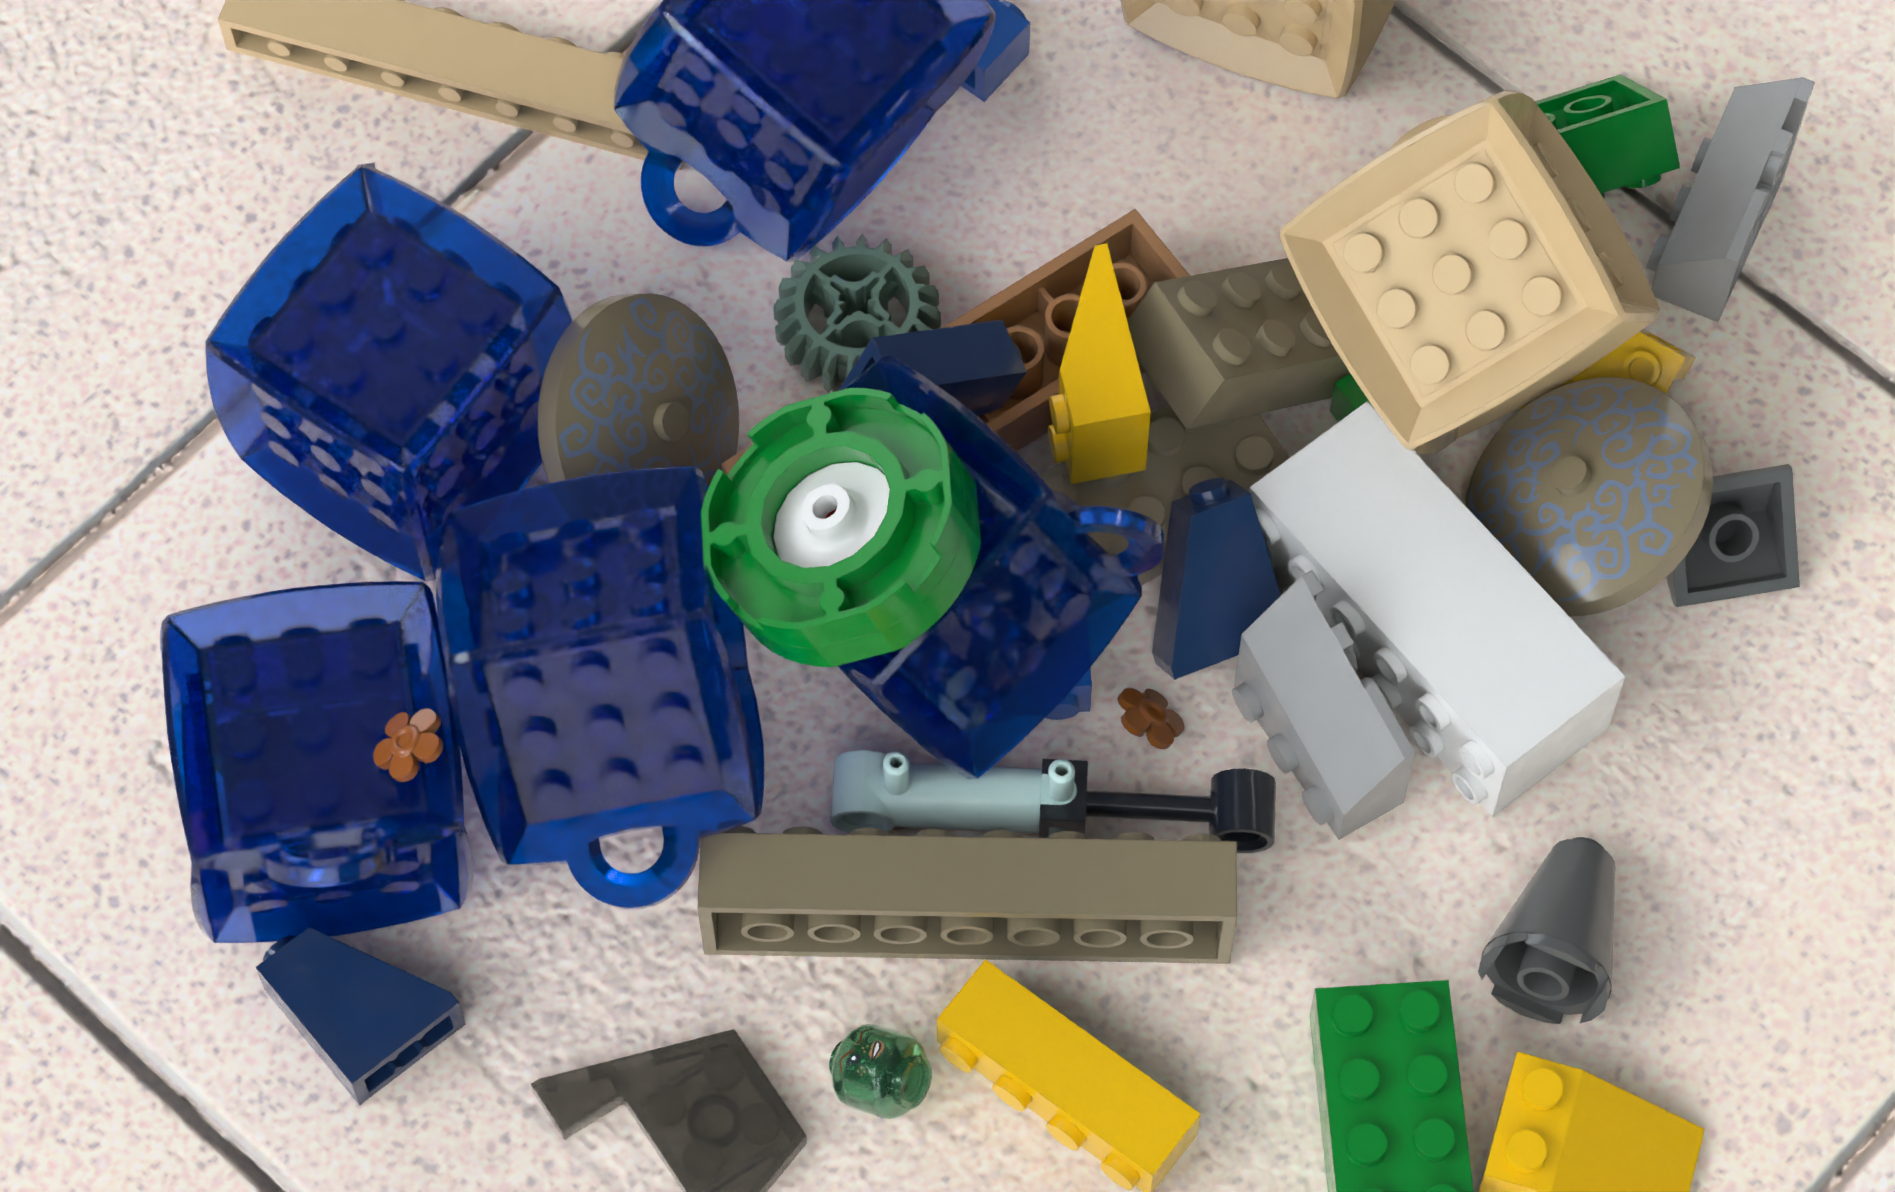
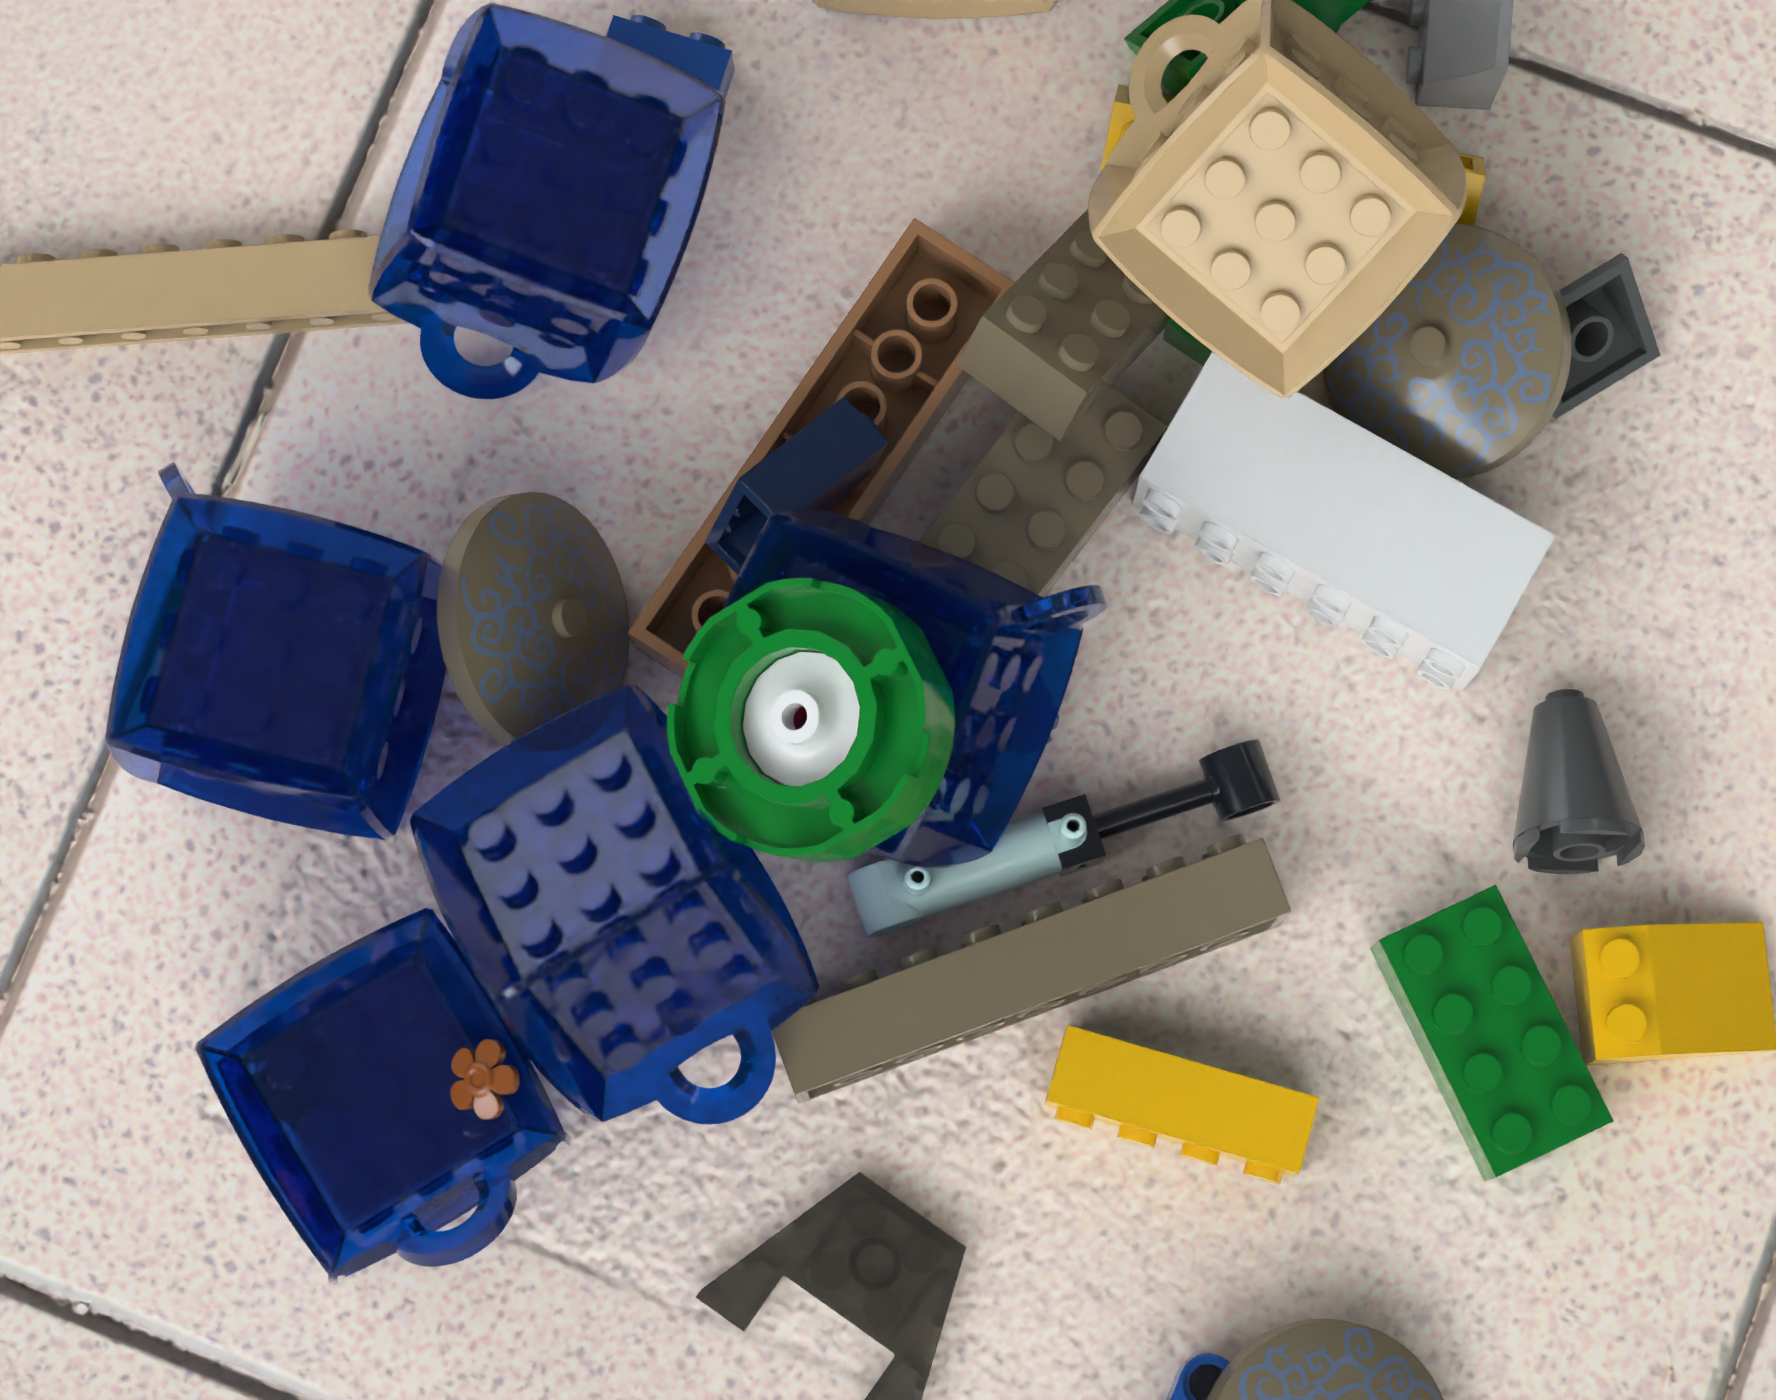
camera: 20 degrees left, 15 degrees up
dark blue slope [256,927,466,1105] -> none
sand green gear [773,234,941,393] -> none
clear green head [829,1024,932,1119] -> none
yellow slope [1048,243,1151,484] -> none
dark orange plant [1117,688,1184,749] -> none
dark blue slope [1152,478,1281,680] -> none
light grey wedge [1232,570,1416,840] -> none

